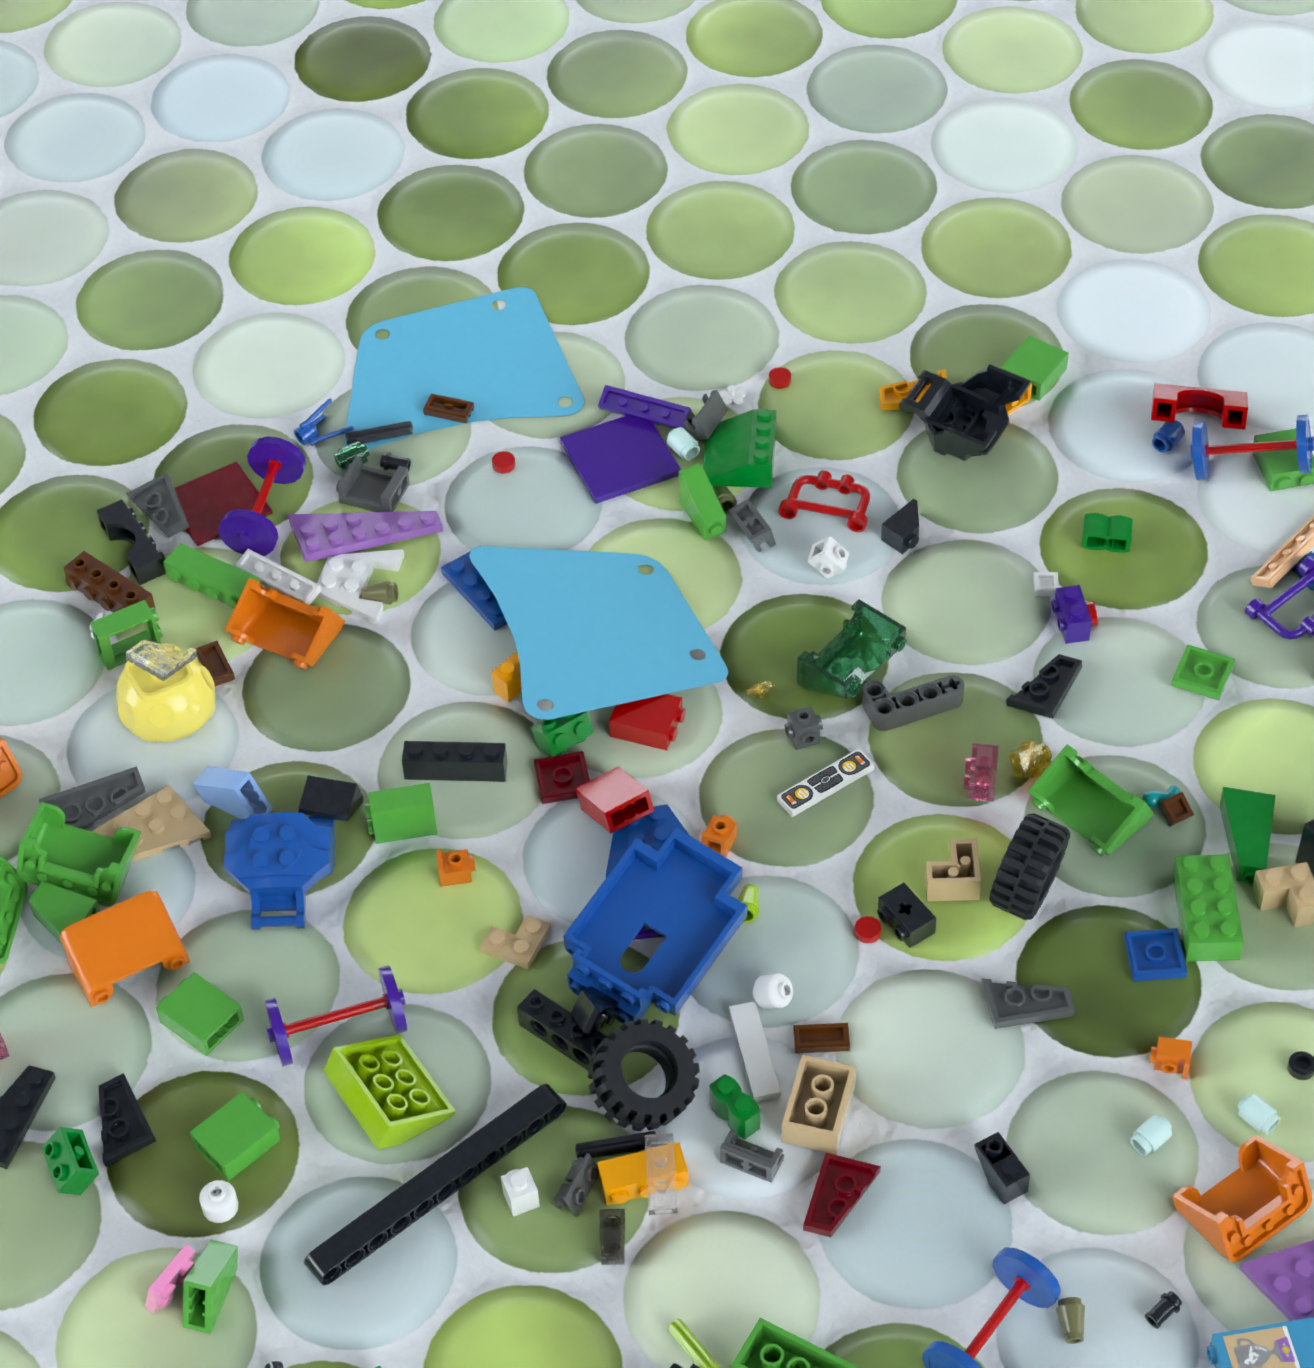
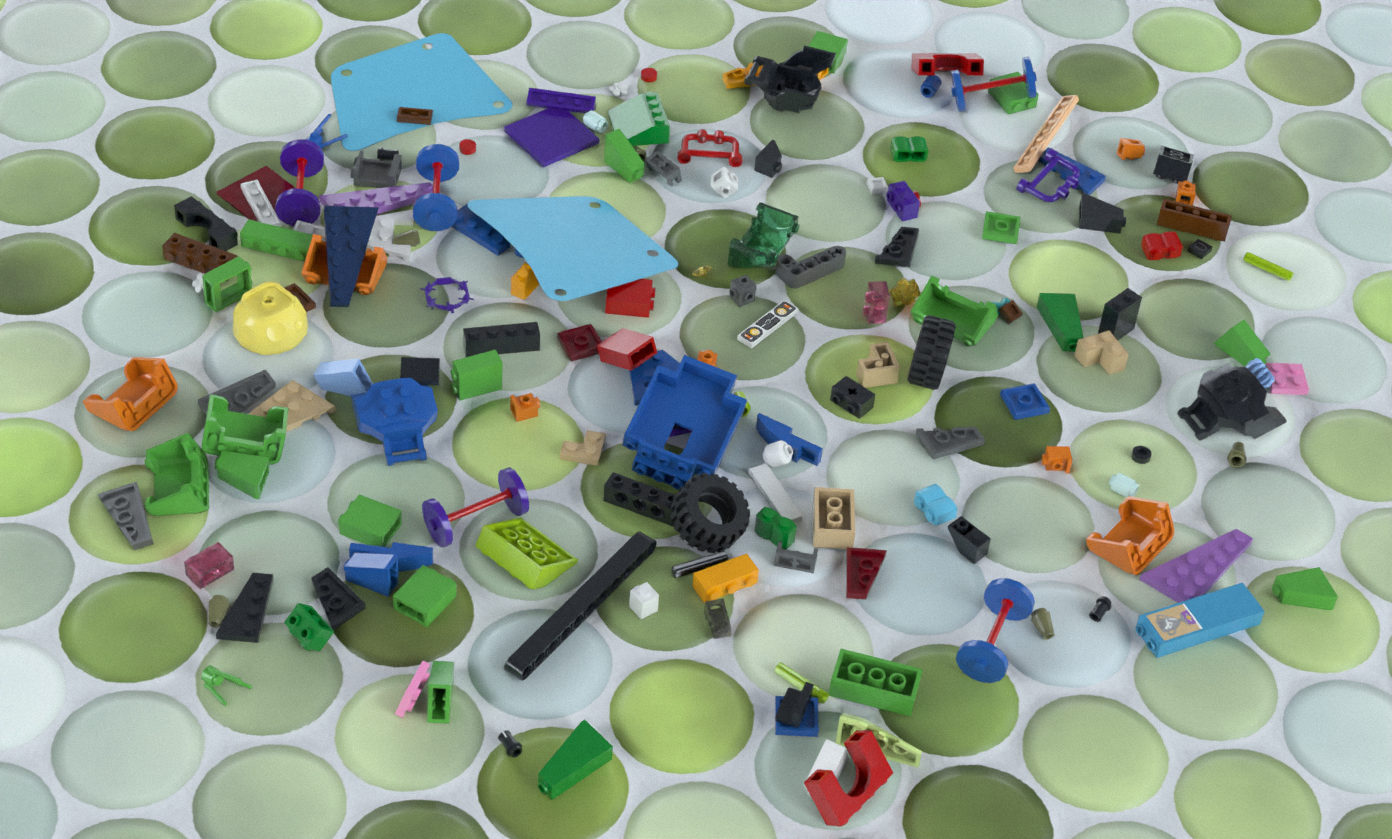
camera: 20 degrees left, 5 degrees down
orange windscreen [60,890,190,1007] -> none
dark grey wing [126,473,190,538] -> none
clear wing [126,640,197,681] -> none
white head [199,1180,239,1223] -> none
clear green brick [334,441,370,471] -> none
black axle [345,421,414,446] -> none
green brick [531,712,594,757] -> none
dark grey hinge [554,1153,598,1217] -> none
black slope [571,986,619,1034] -> none
clear tile [645,1133,678,1215] -> none
dark grey hinge [684,390,729,440] -> none
reddish brown tile [793,1023,850,1054] -> none
red tile [855,916,881,943] -> none
light aqua brick [1130,1115,1172,1156] -> none
bright green brick [1172,854,1244,962] -> none
none -> white tile [241,180,281,227]
none -> dark blue wing [324,206,379,307]
none -> blue slope [344,553,399,597]
none -> blue slope [349,542,433,572]
none -> blue piece [413,144,460,231]
none -> dark purple piece [420,277,474,313]
none -> blue slope [756,413,823,466]
none -> medium azure brick [914,484,958,526]

